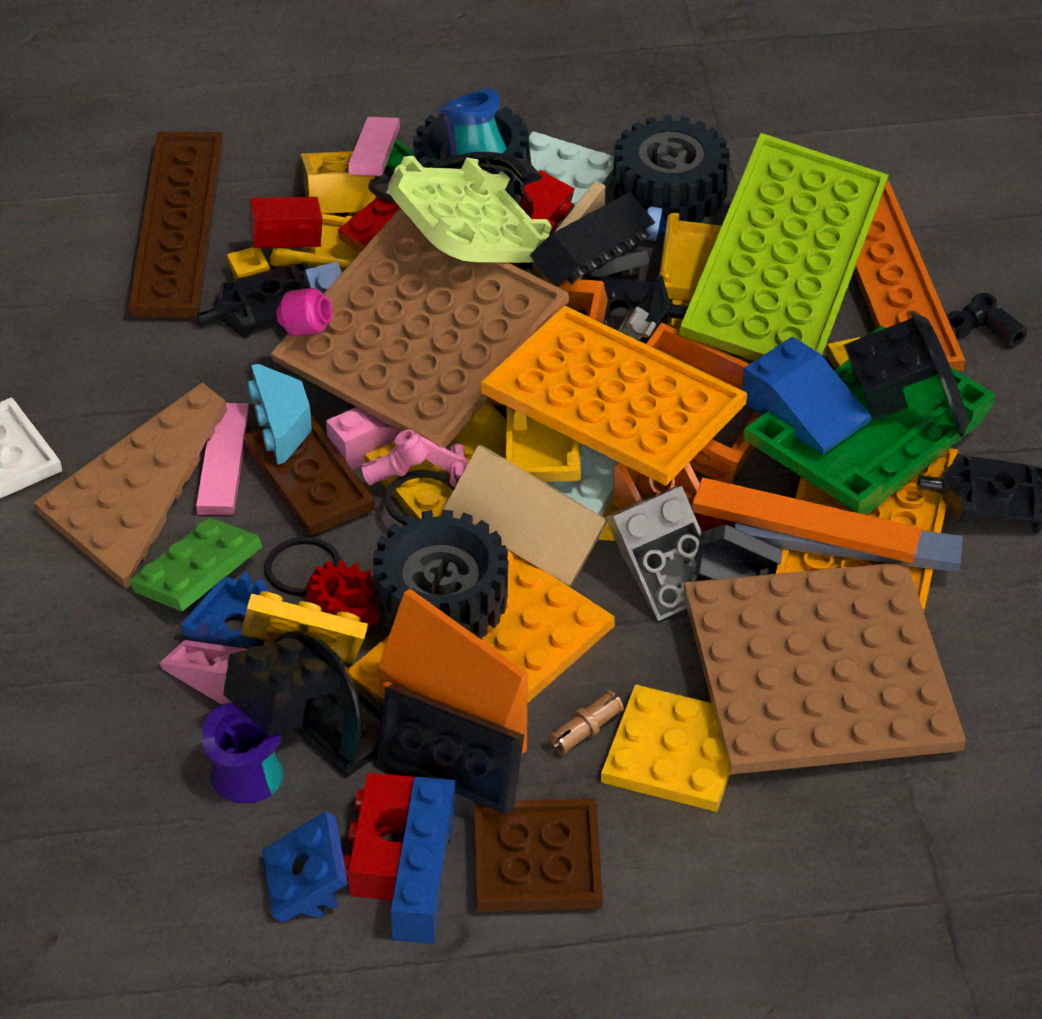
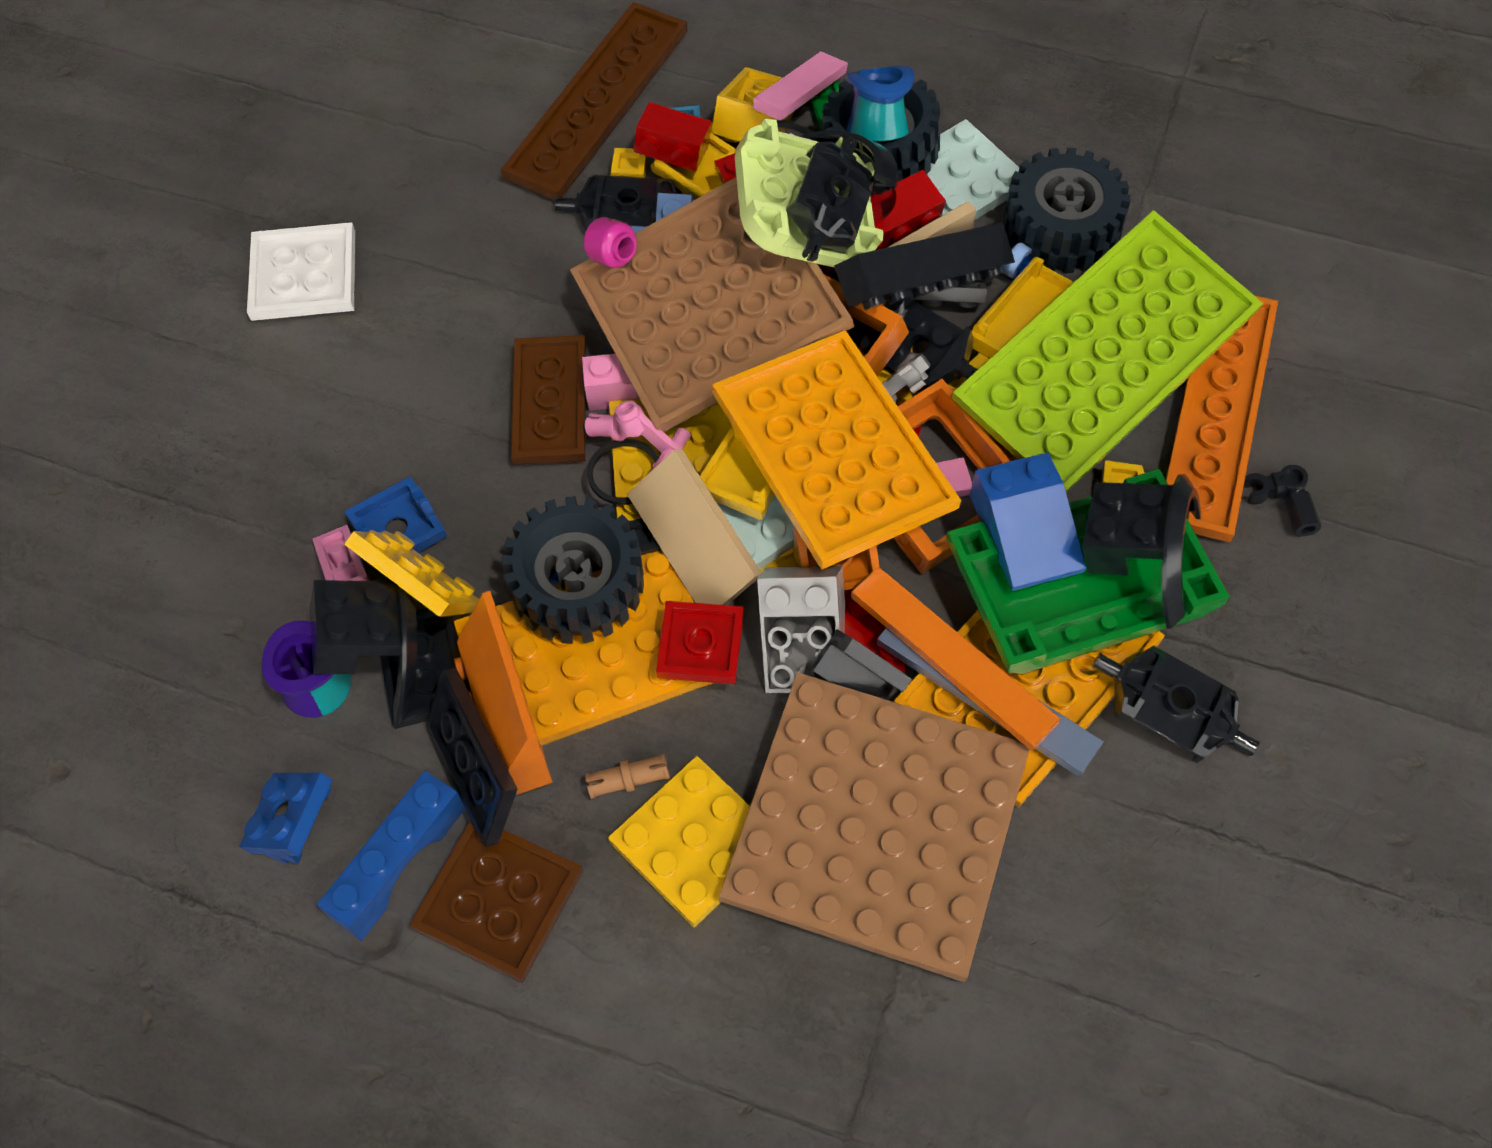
camera: 30 degrees right, 15 degrees up
medium nougat wing [33,383,227,589] -> none
bright green plate [129,517,262,611] -> none
bright pink tile [196,403,250,516] -> none
medium azure slope [247,364,312,465] -> none
black piece [266,537,341,596] -> none
red gear [305,560,381,631] -> none
red arch [344,773,415,900] -> none
none -> red plate [656,601,744,685]
none -> black plate [786,136,874,262]

